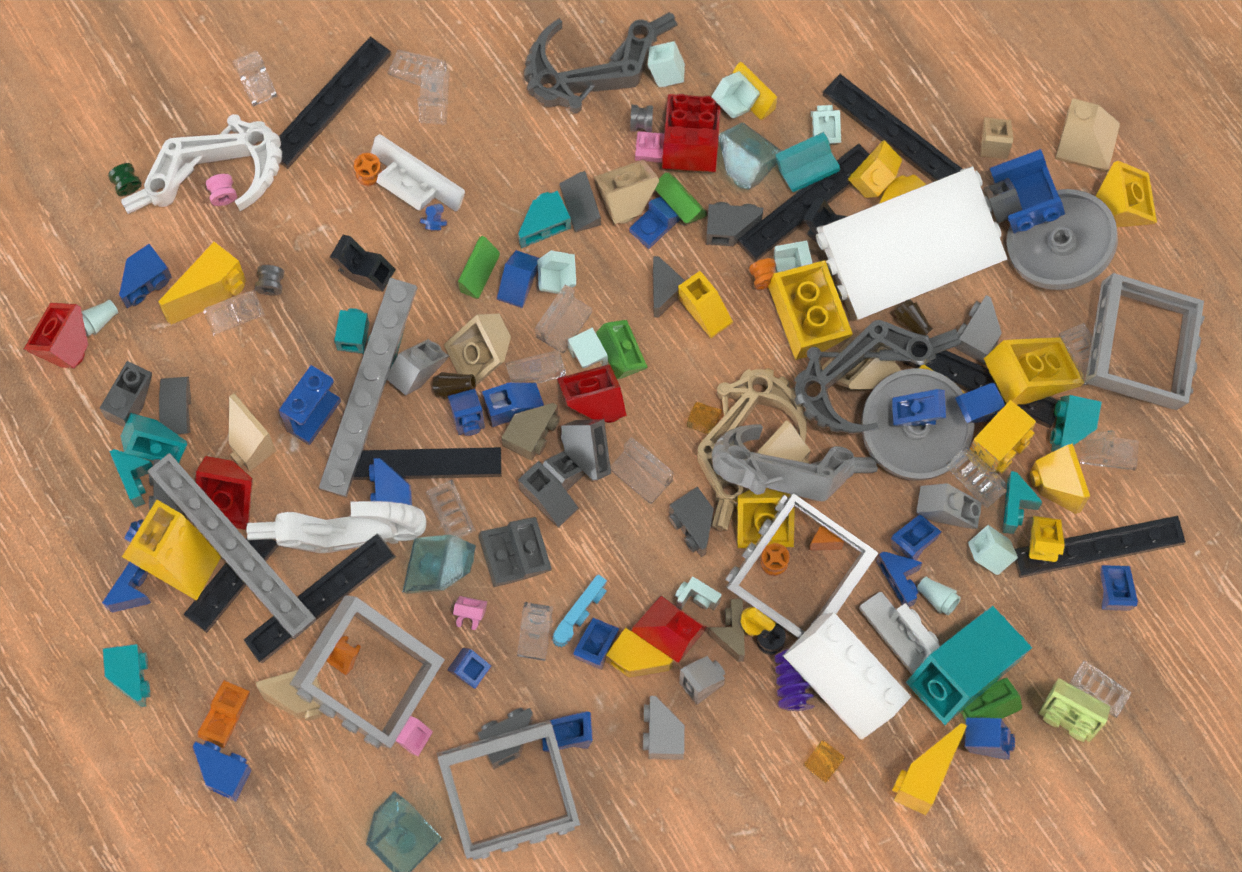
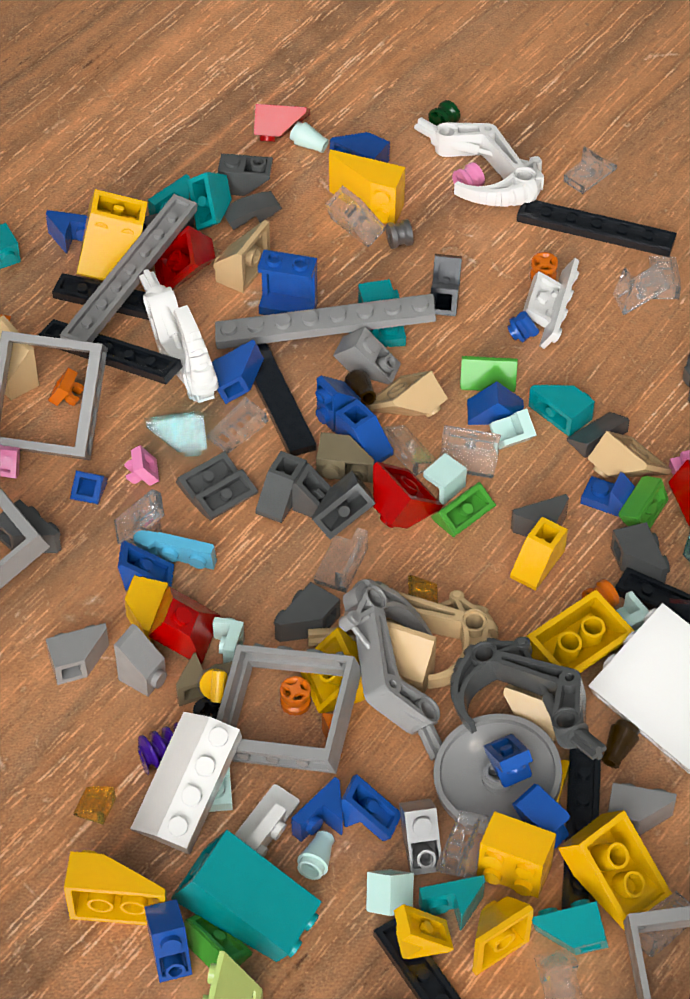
camera: 70 degrees right, 20 degrees down
blue slope [542,712,593,752] -> none

